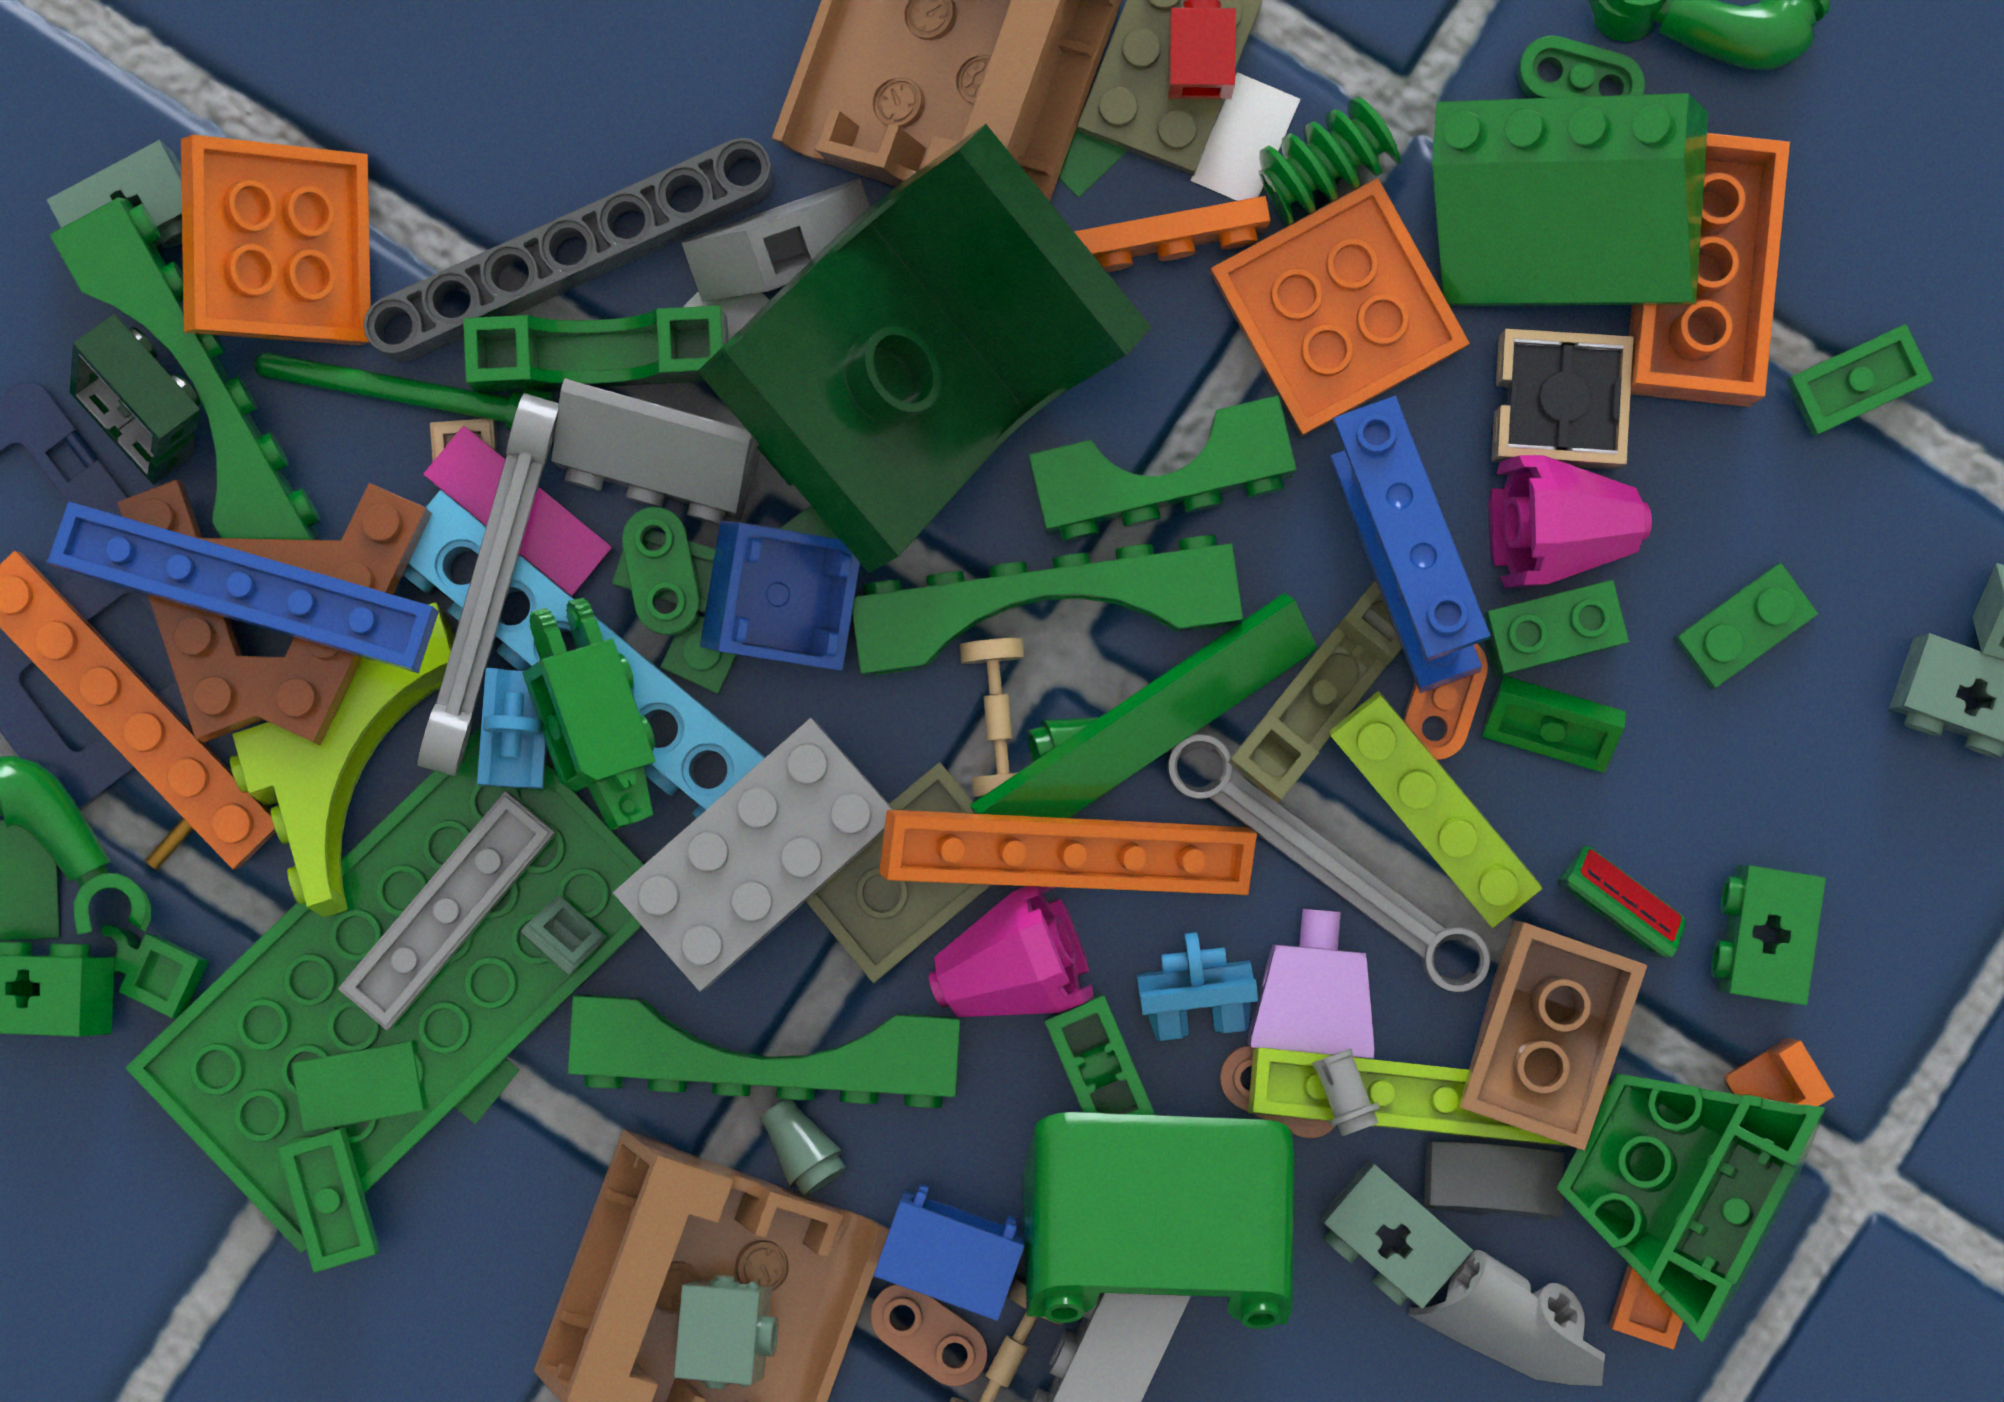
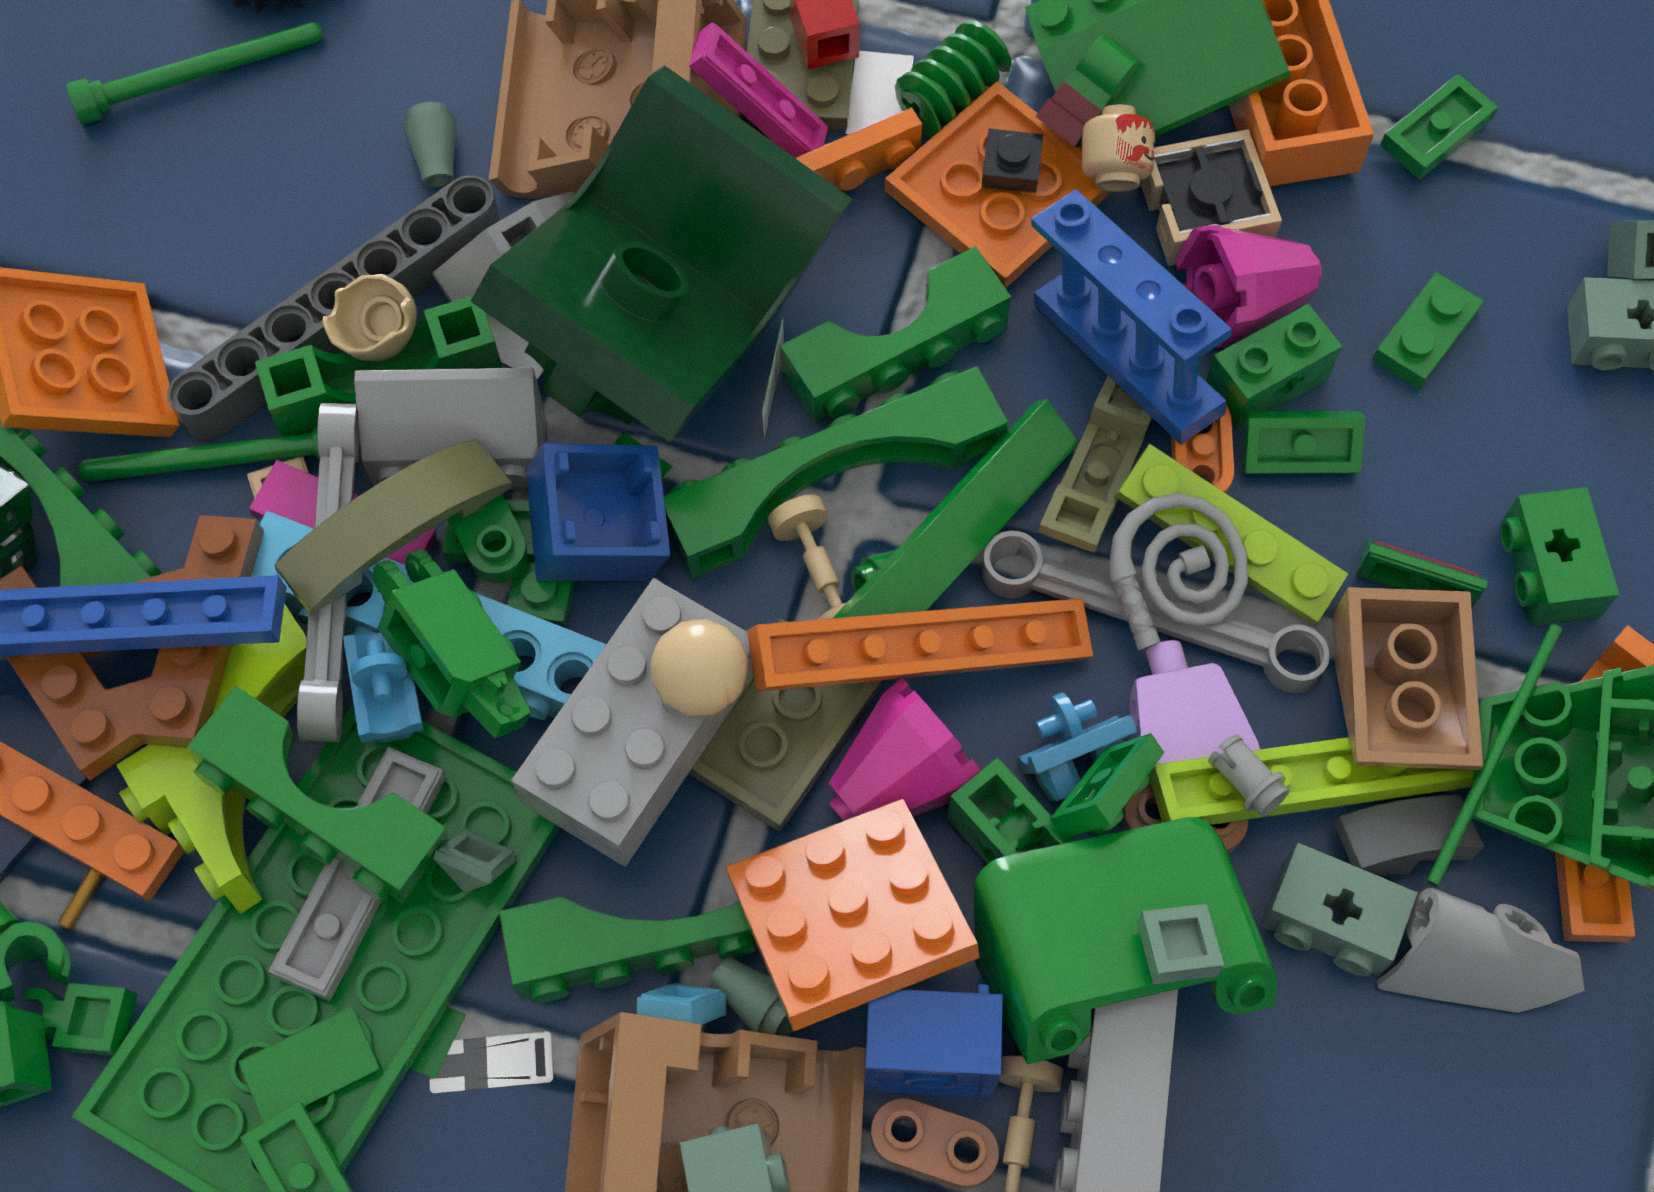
camera: 25 degrees left, 20 degrees down
none -> green arch [187,686,448,904]
none -> olive slope [275,439,512,615]
none -> tan hair [323,274,417,361]
none -> sand green cone [402,102,457,188]
none -> white sticker [429,1031,553,1093]
none -> medium azure tile [637,983,726,1024]
none -> tan hair [650,619,749,717]
none -> dark pink tile [689,22,828,158]
none -> plate [726,799,980,1031]
none -> white sticker [762,317,784,441]
none -> black plate [981,128,1043,193]
none -> leg [1035,34,1139,147]
none -> green plate [1050,733,1165,839]
none -> tan head [1081,104,1155,192]
none -> light grey piece [1109,493,1248,651]
none -> sand green plate [1137,903,1224,984]
none -> green piece [1426,624,1562,887]

